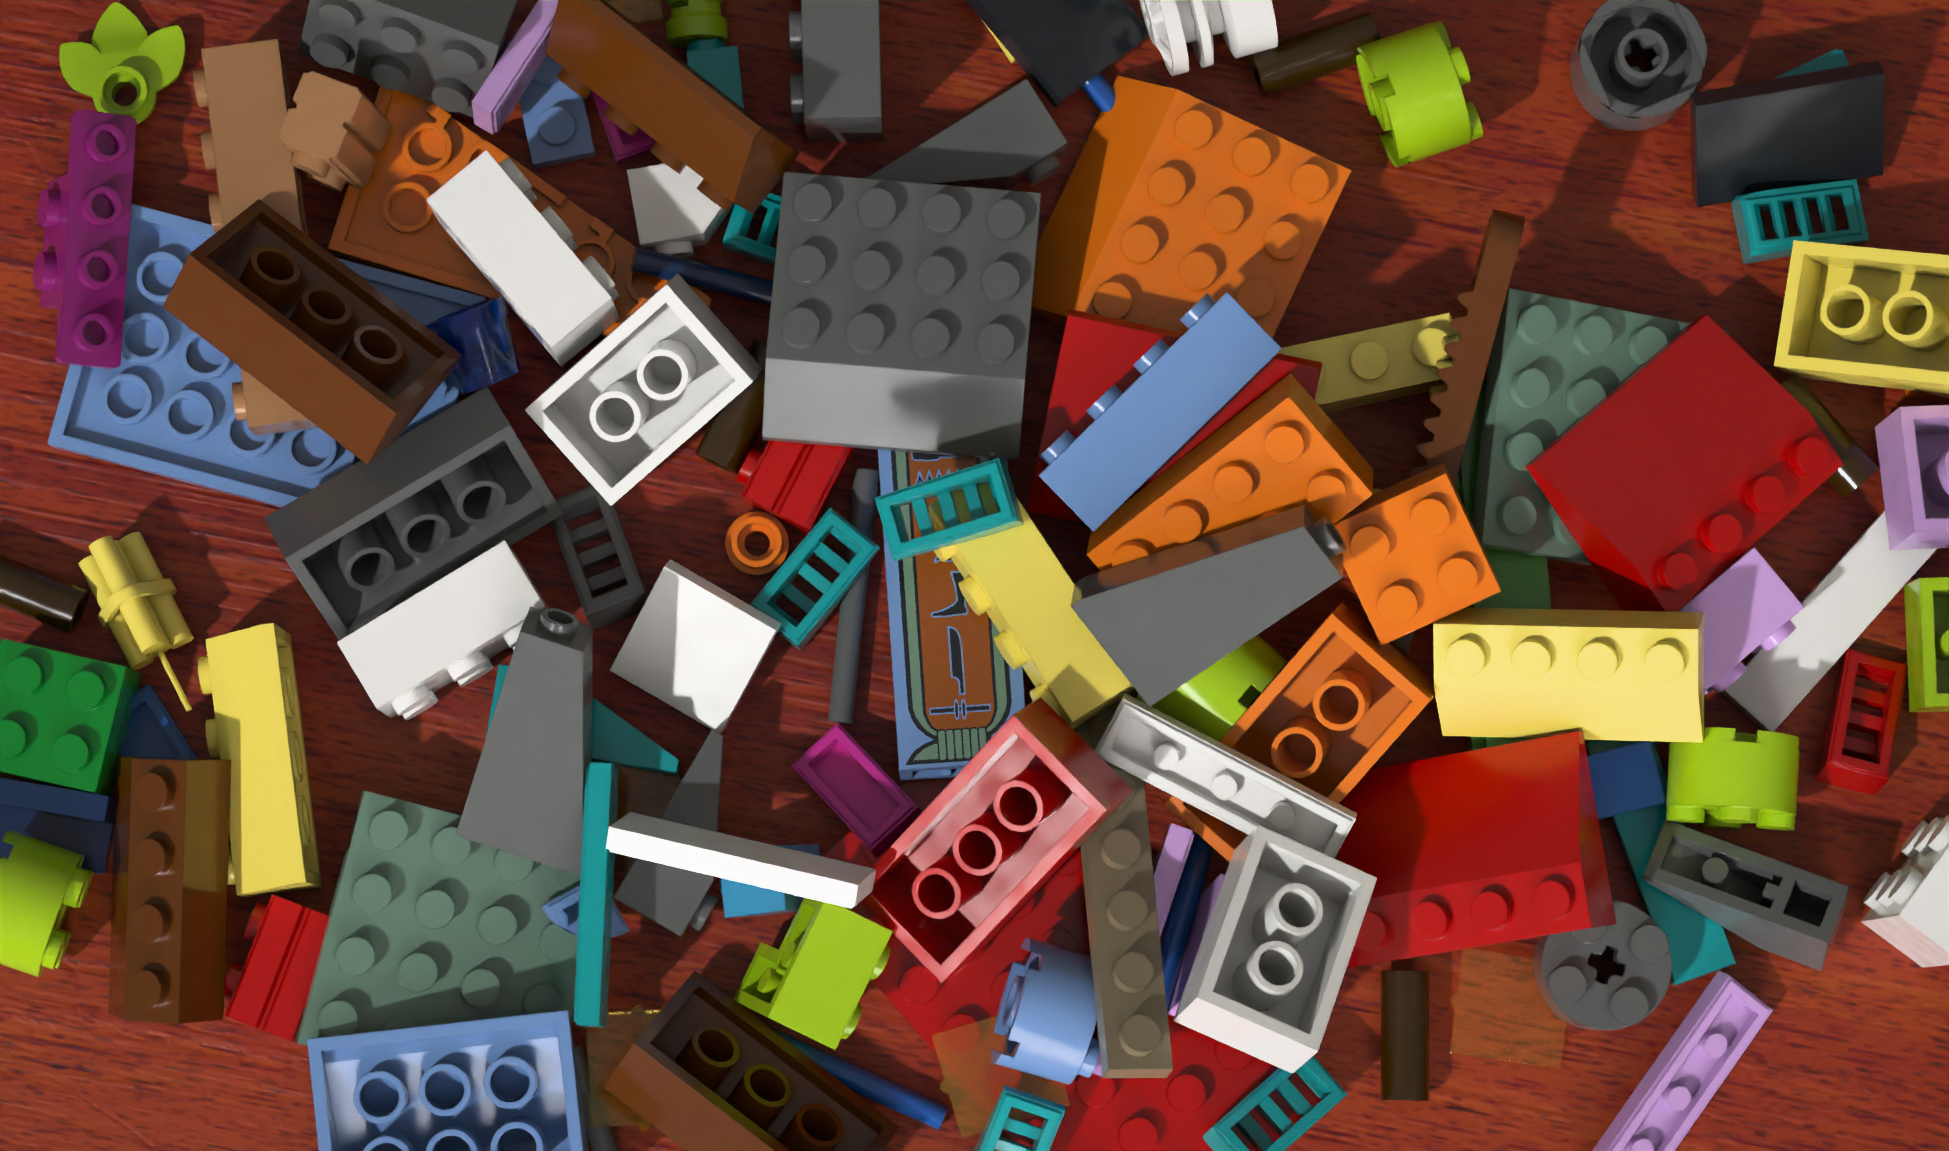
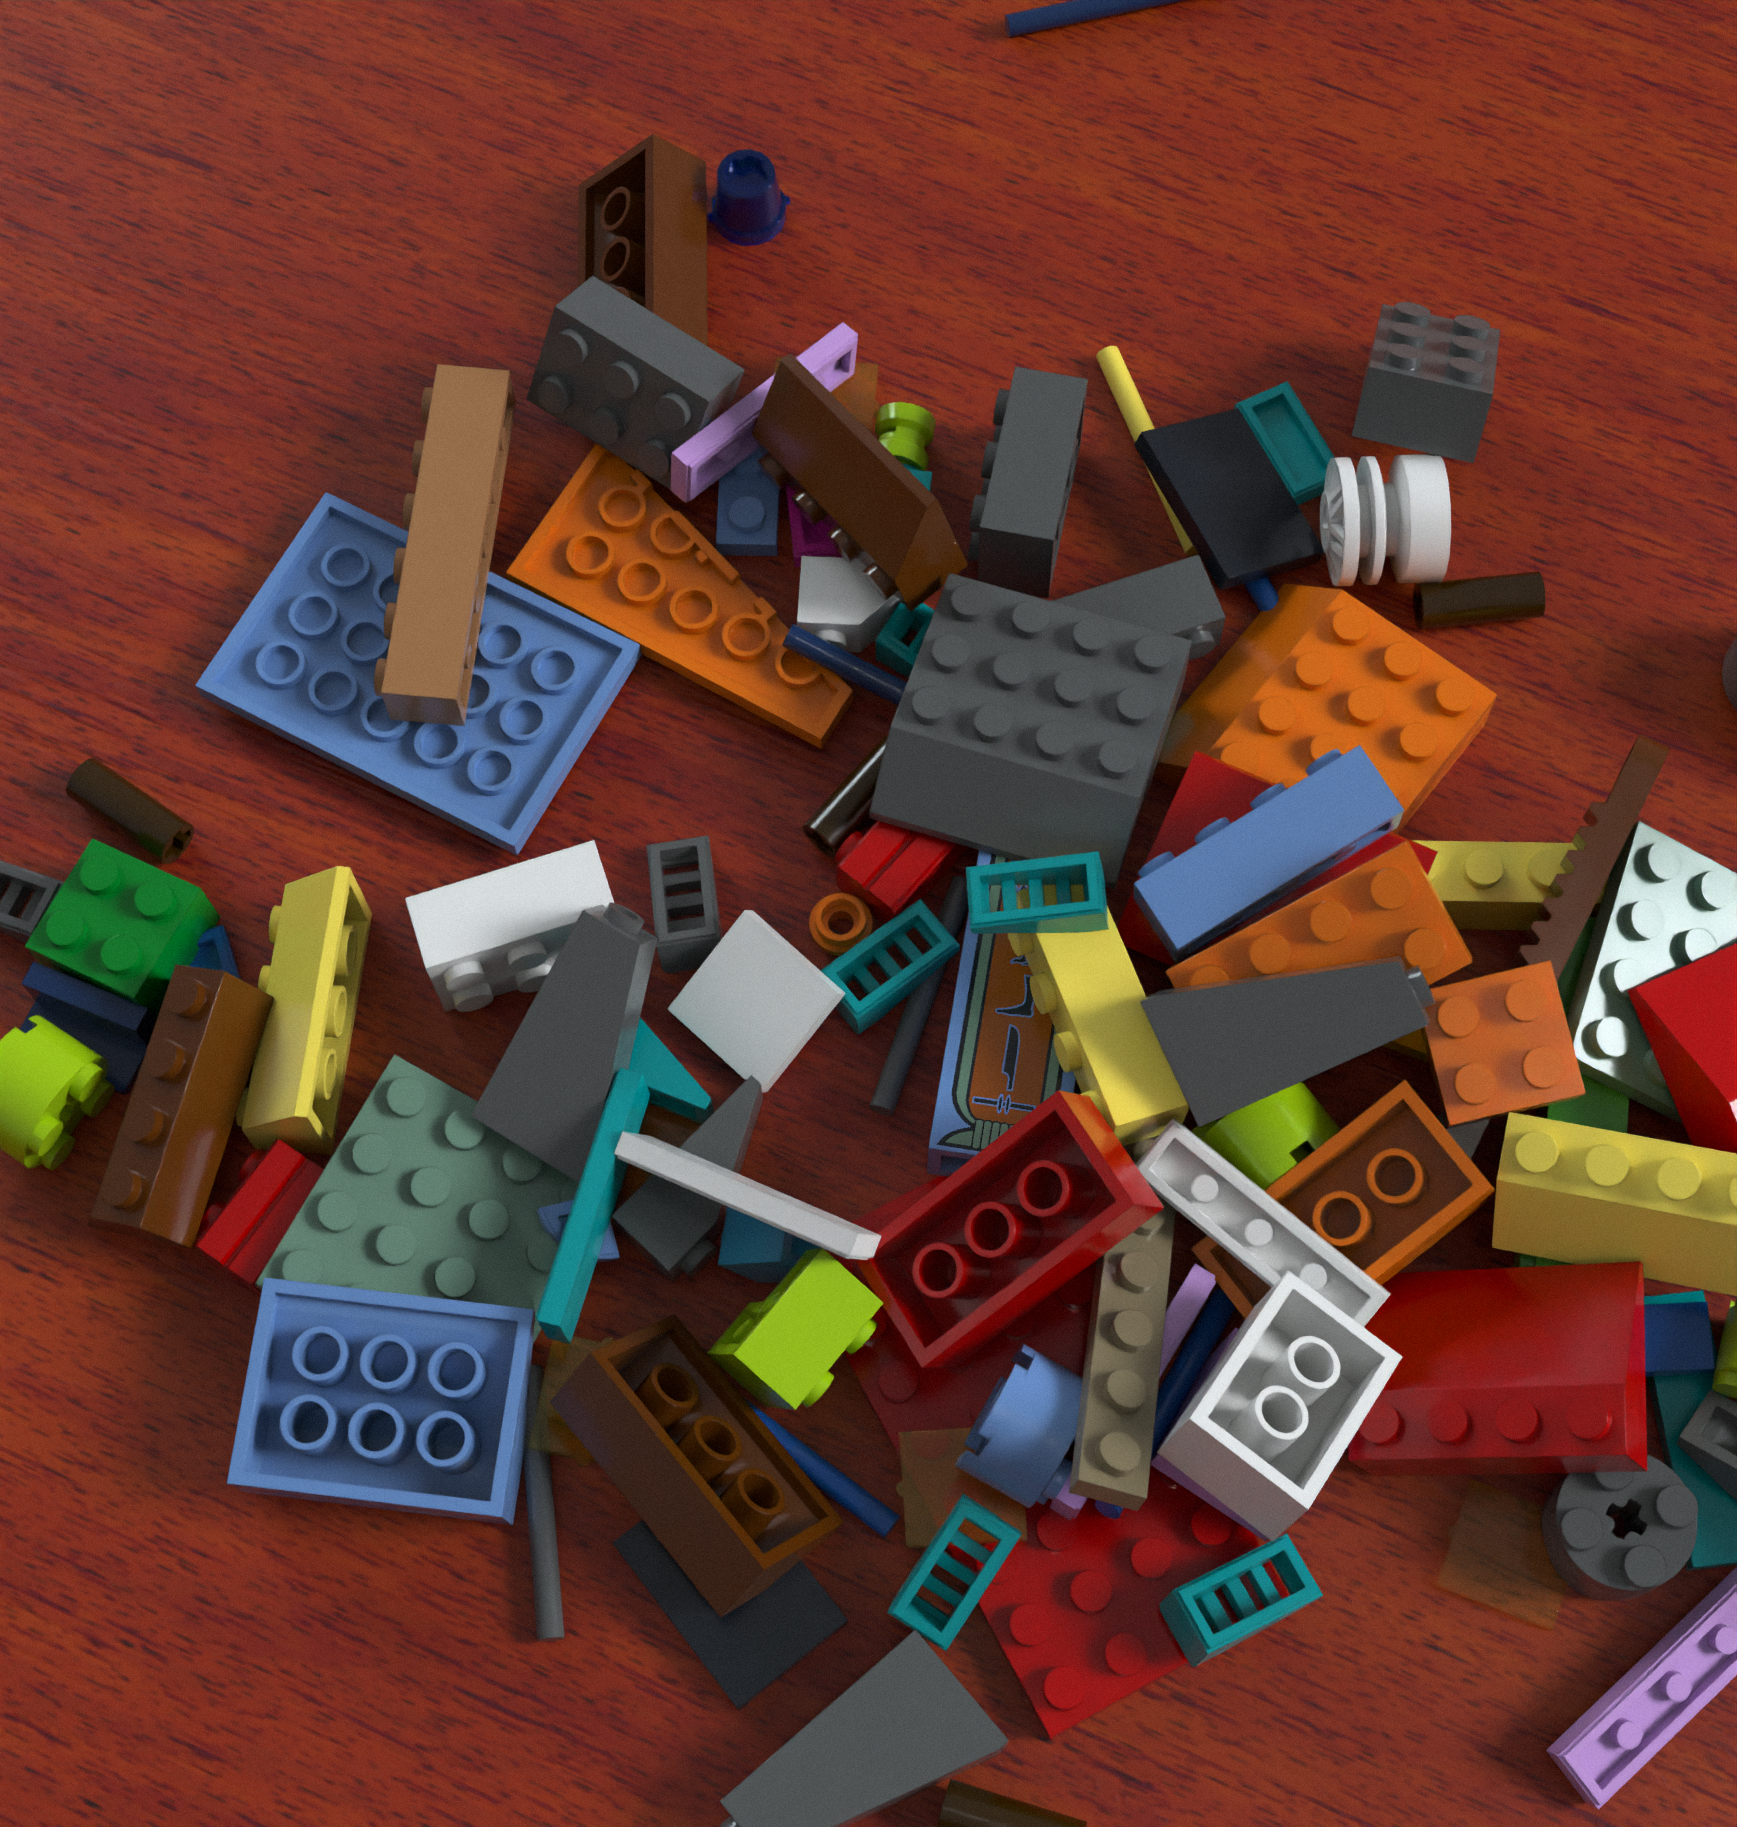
camera: 20 degrees right, 15 degrees down
magenta bracket [33,109,137,369] -> none
lime plate [59,2,186,124] -> none
light yellow piece [78,532,194,712] -> none
reddish brown slope [163,199,462,465] -> none
dark grey slope [264,386,564,640] -> none
medium nougat brick [277,71,392,192] -> none
clear blue piece [425,295,521,394] -> none
white brick [426,150,620,367] -> none
white brick [525,273,763,506] -> none
dark pink tile [791,723,922,857] -> none
lime brick [1356,21,1483,168] -> none
dark brown piece [1381,970,1429,1101] -> none

